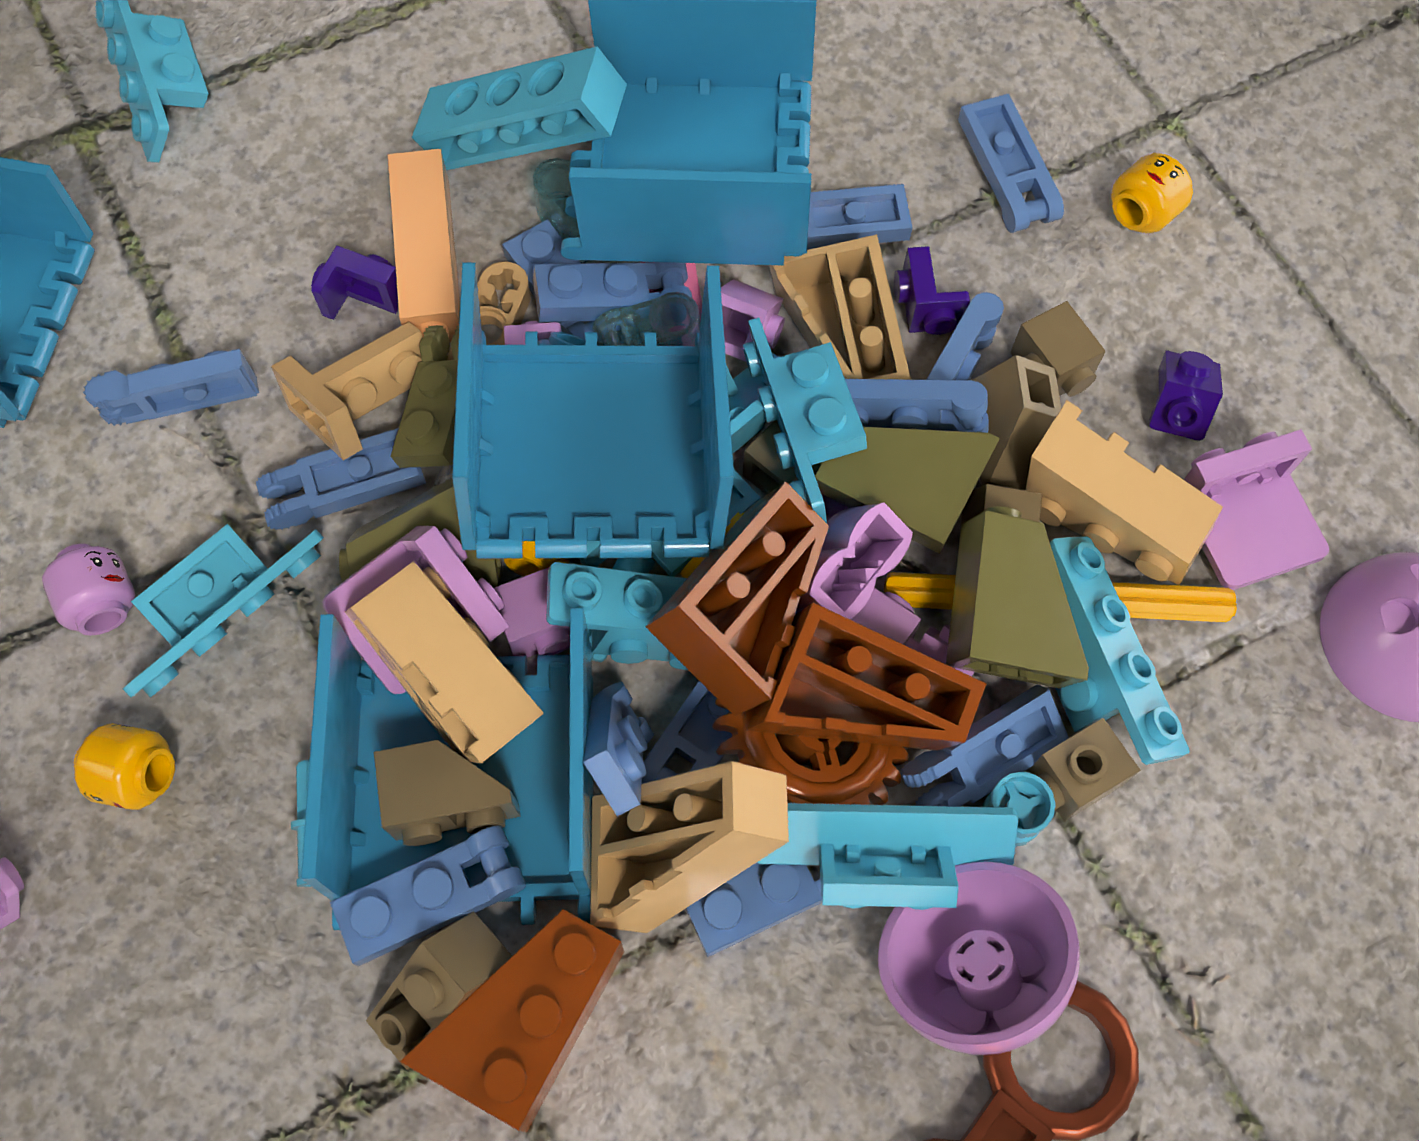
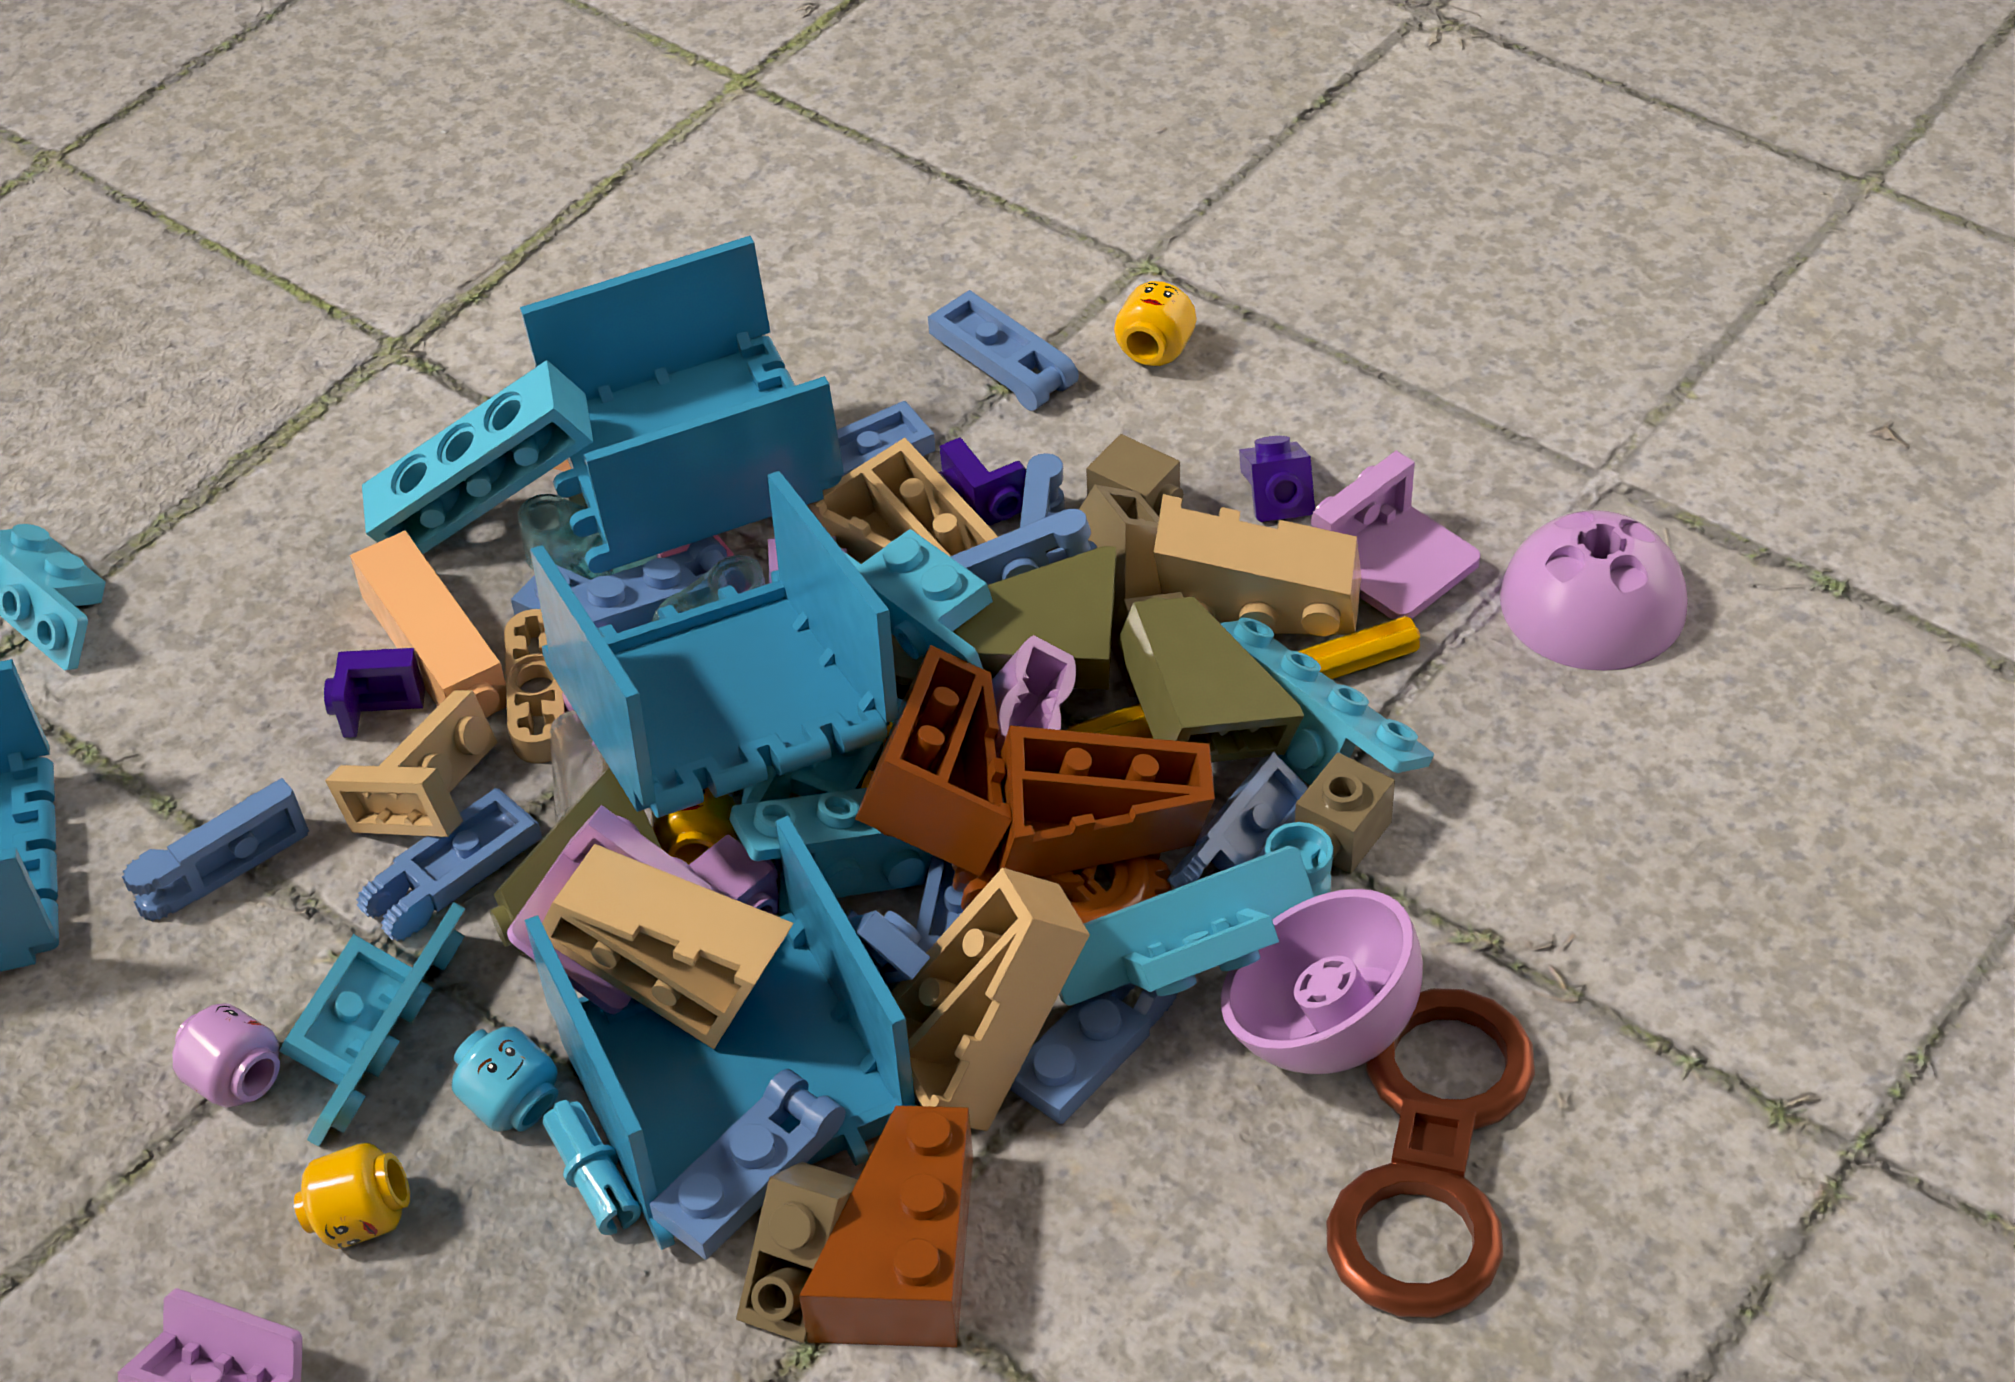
camera: 20 degrees left, 20 degrees down
dark tan slope [374,740,521,846] -> none
olive hinge [390,325,459,468] -> none
none -> medium azure head [452,1026,559,1132]

